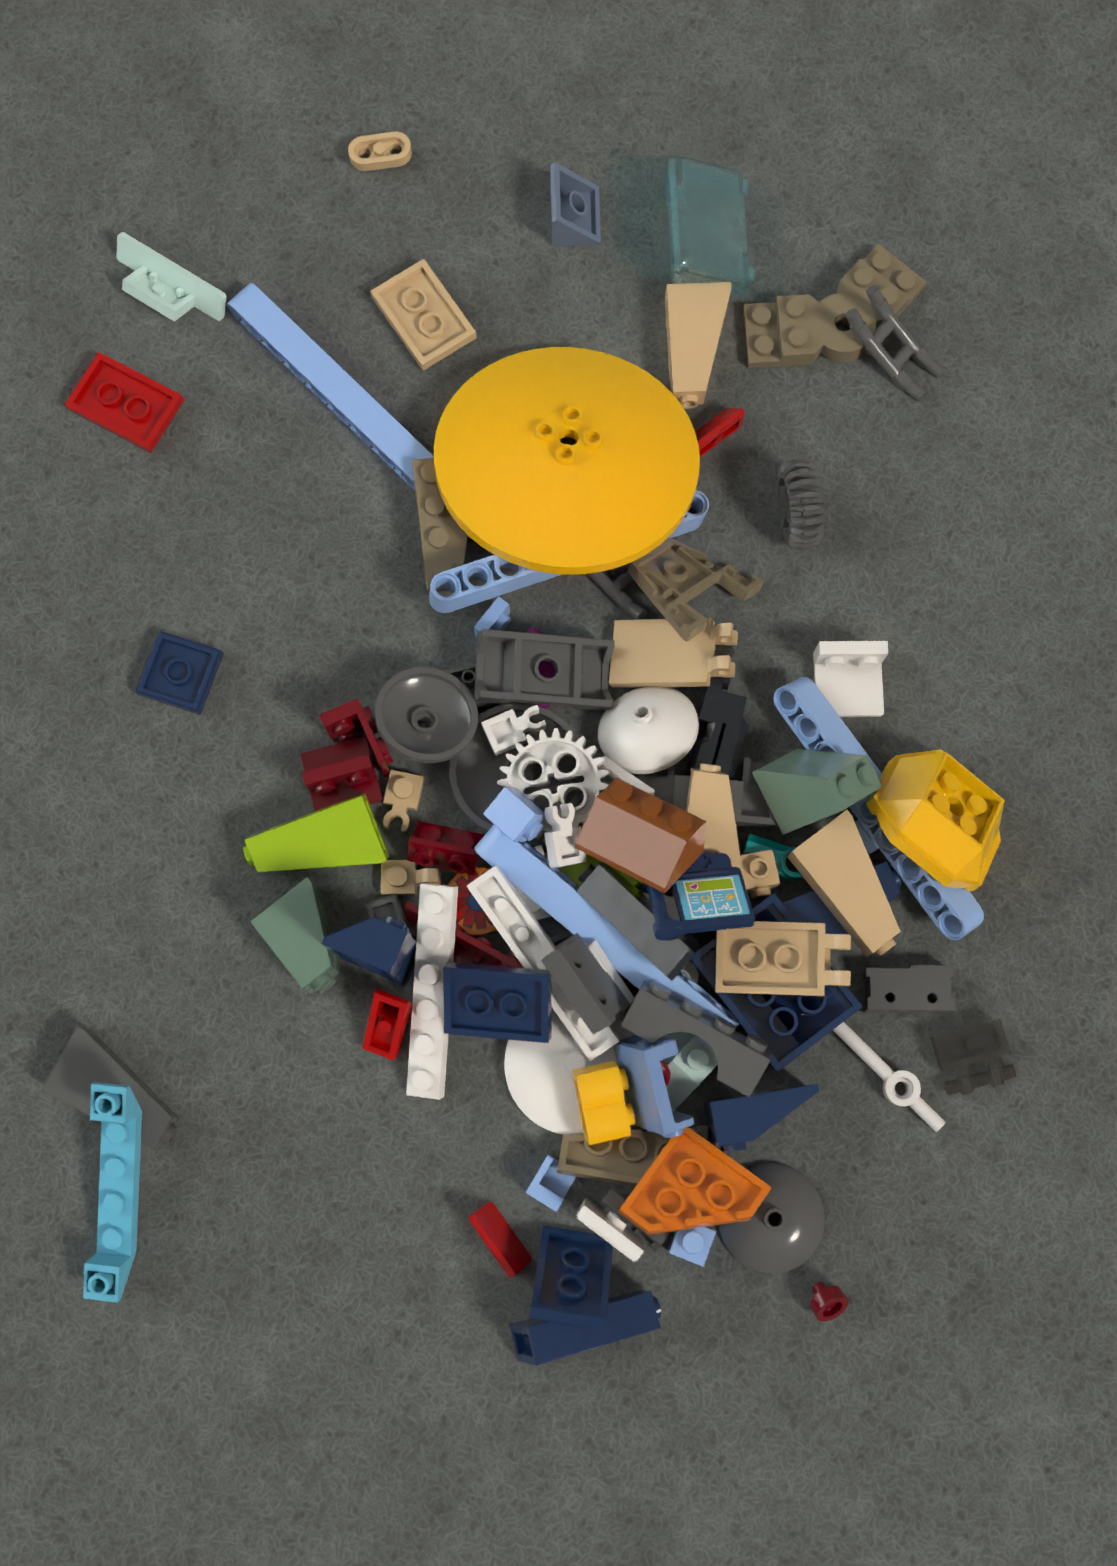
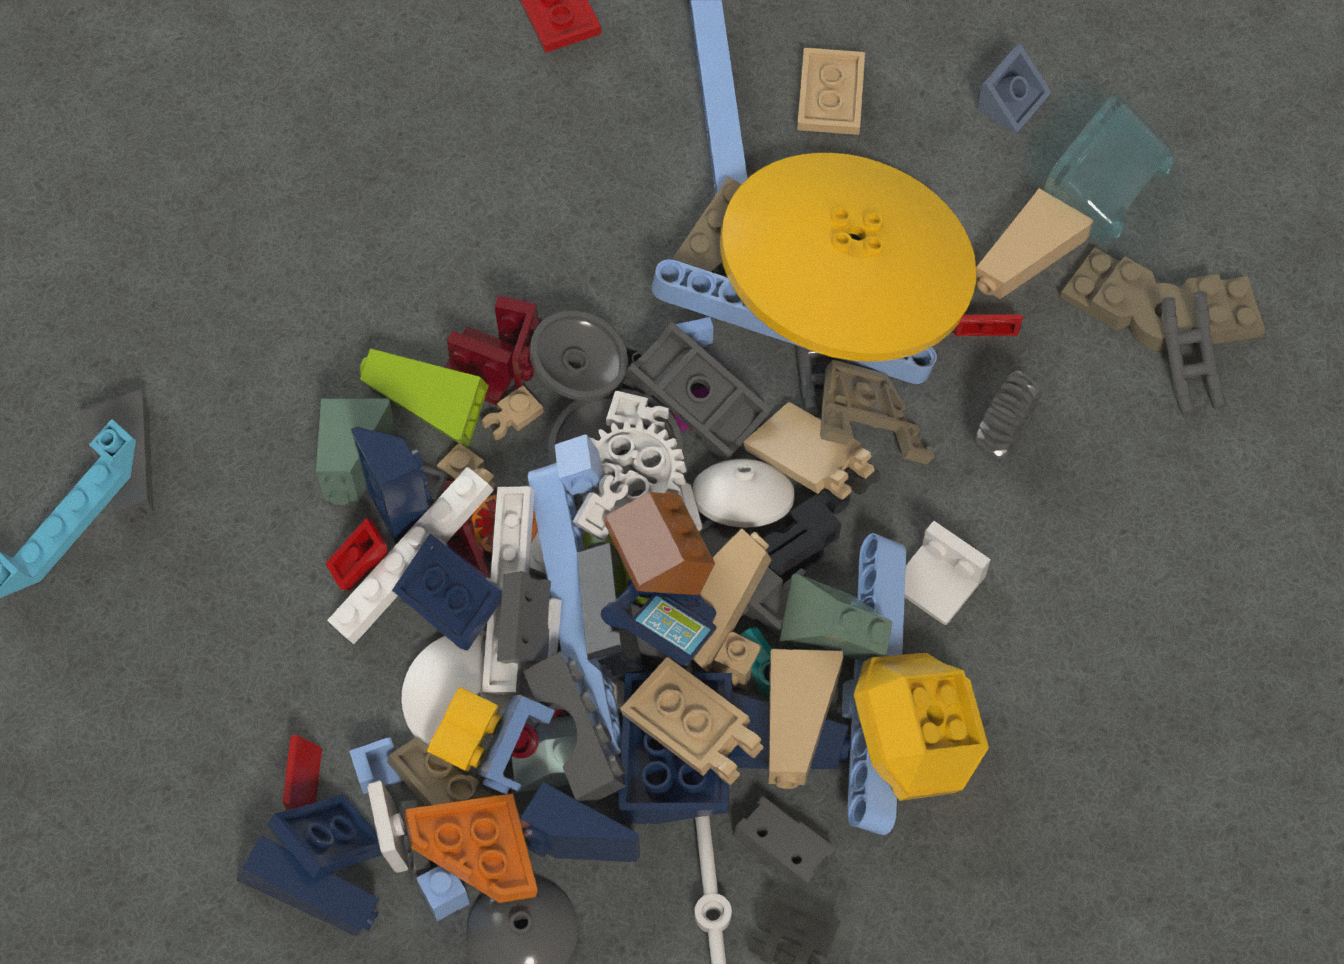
camera: 40 degrees right, 15 degrees down
dark blue plate [135,631,224,715] -> none
dark red bracket [408,821,484,875] -> none

